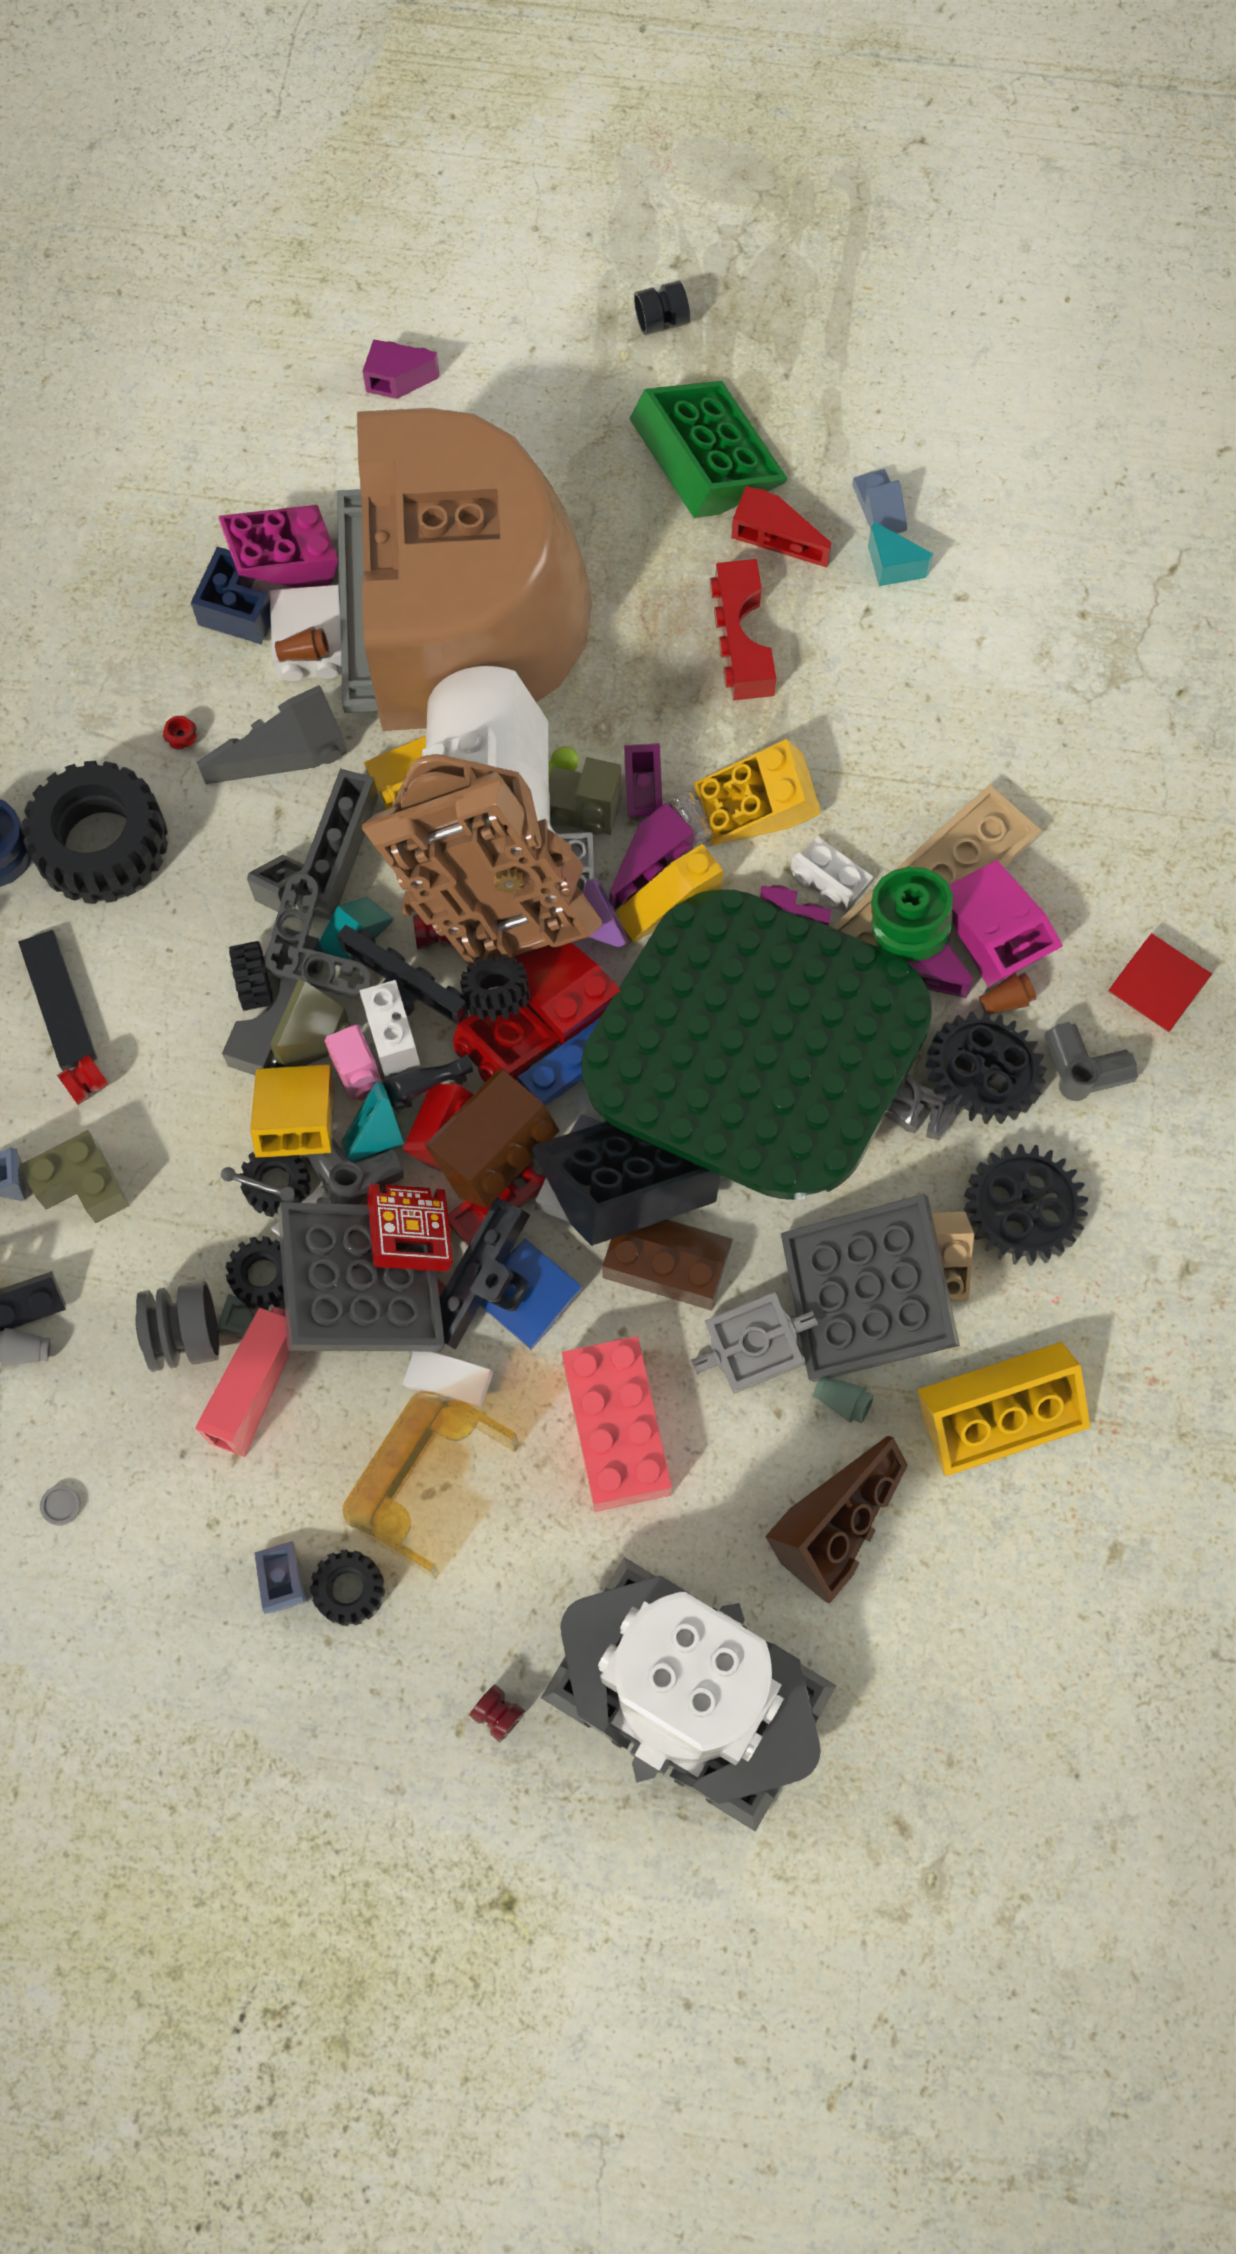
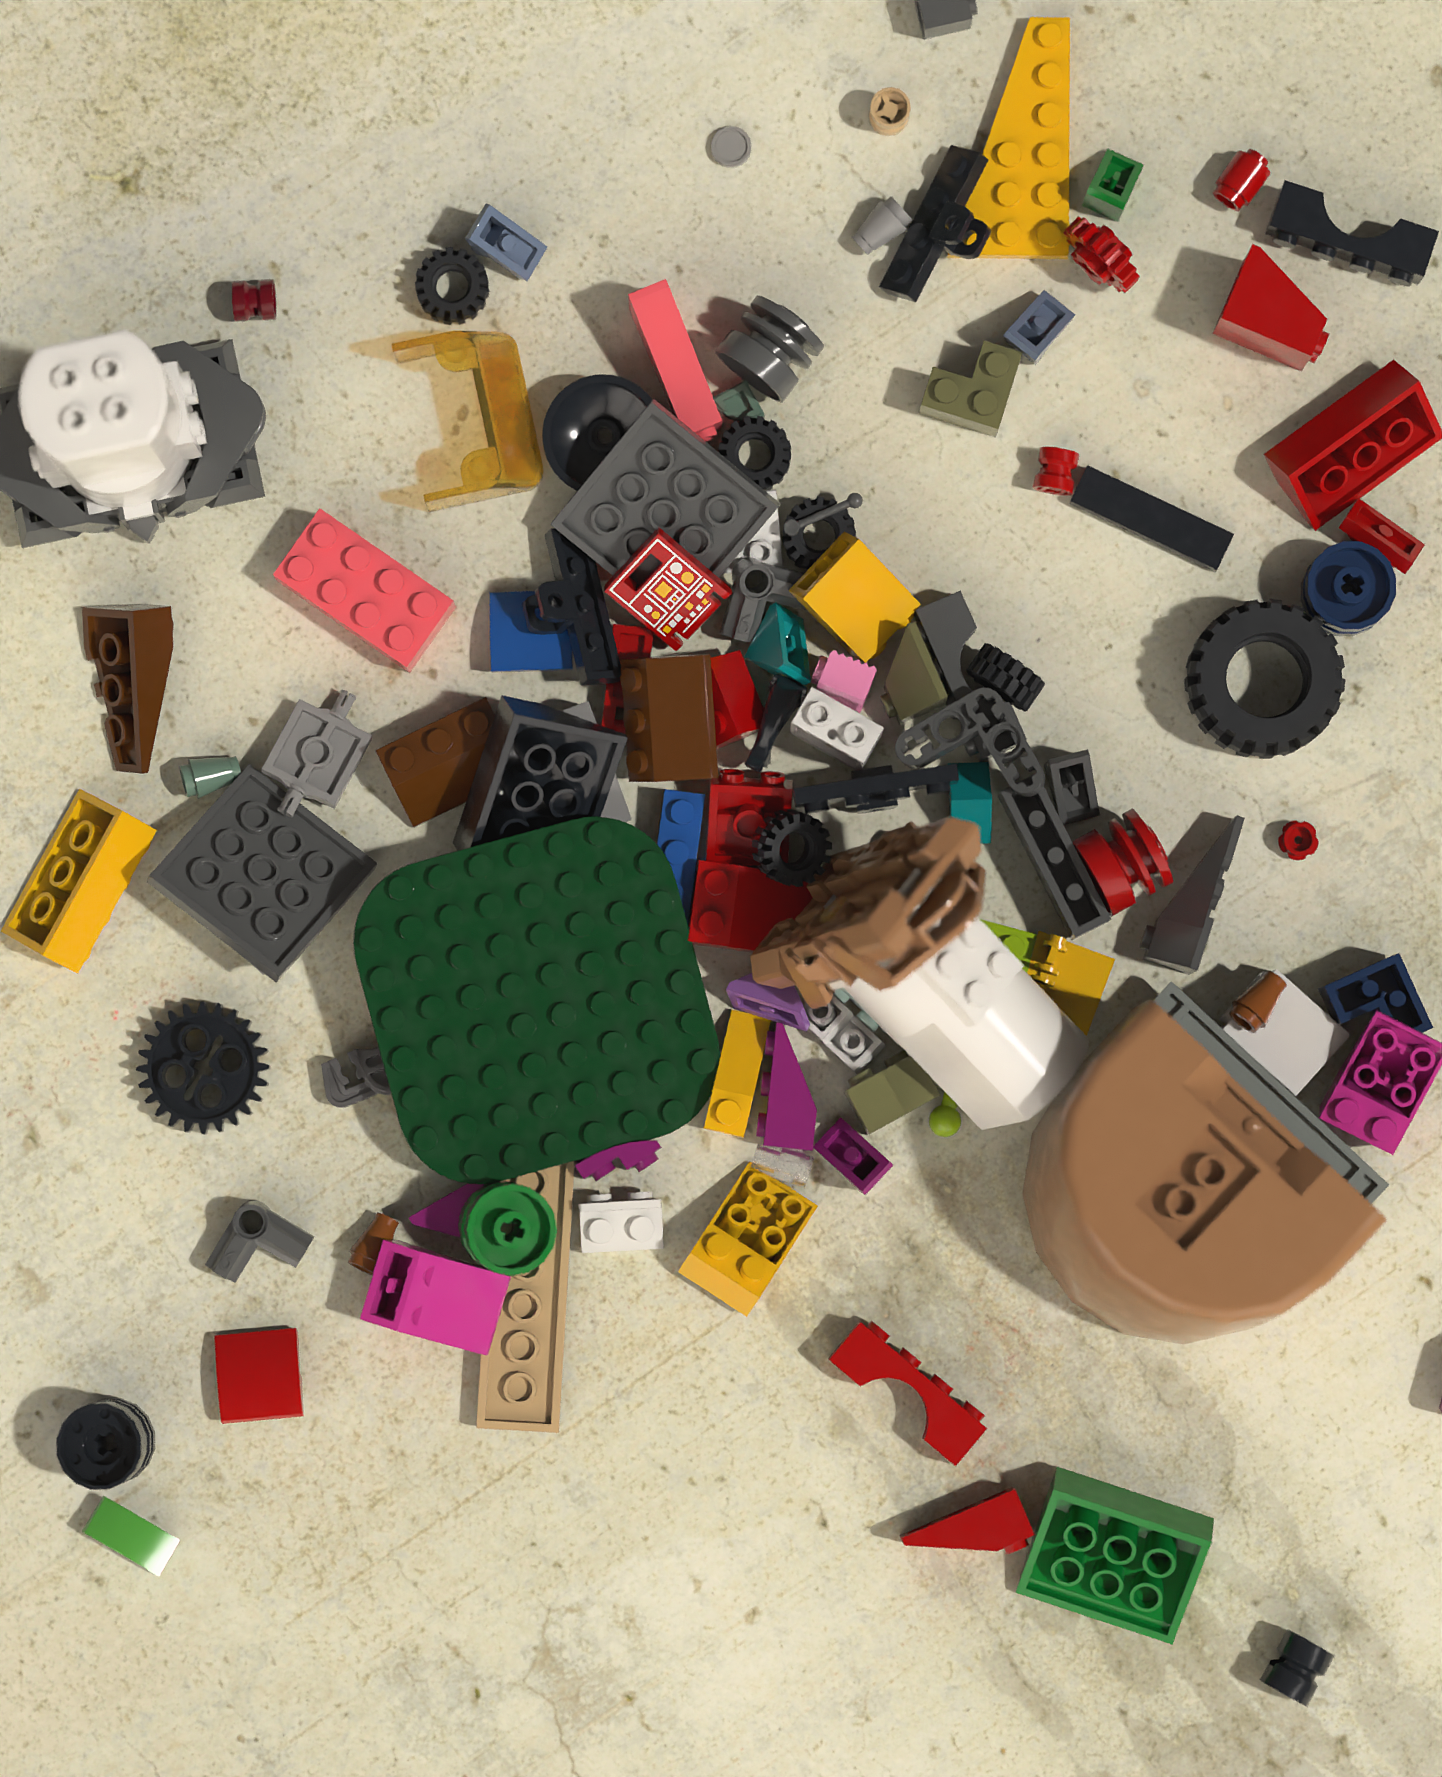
camera: 135 degrees right, 15 degrees up
white slope [403,1351,493,1408] -> none
sand blue slope [852,469,907,534] -> none
teal slope [868,522,933,586] -> none
black gear [925,1011,1047,1124] -> none
tan slope [932,1211,974,1301] -> none
none -> black dish [542,374,653,491]
none -> red wheel [1072,808,1174,917]

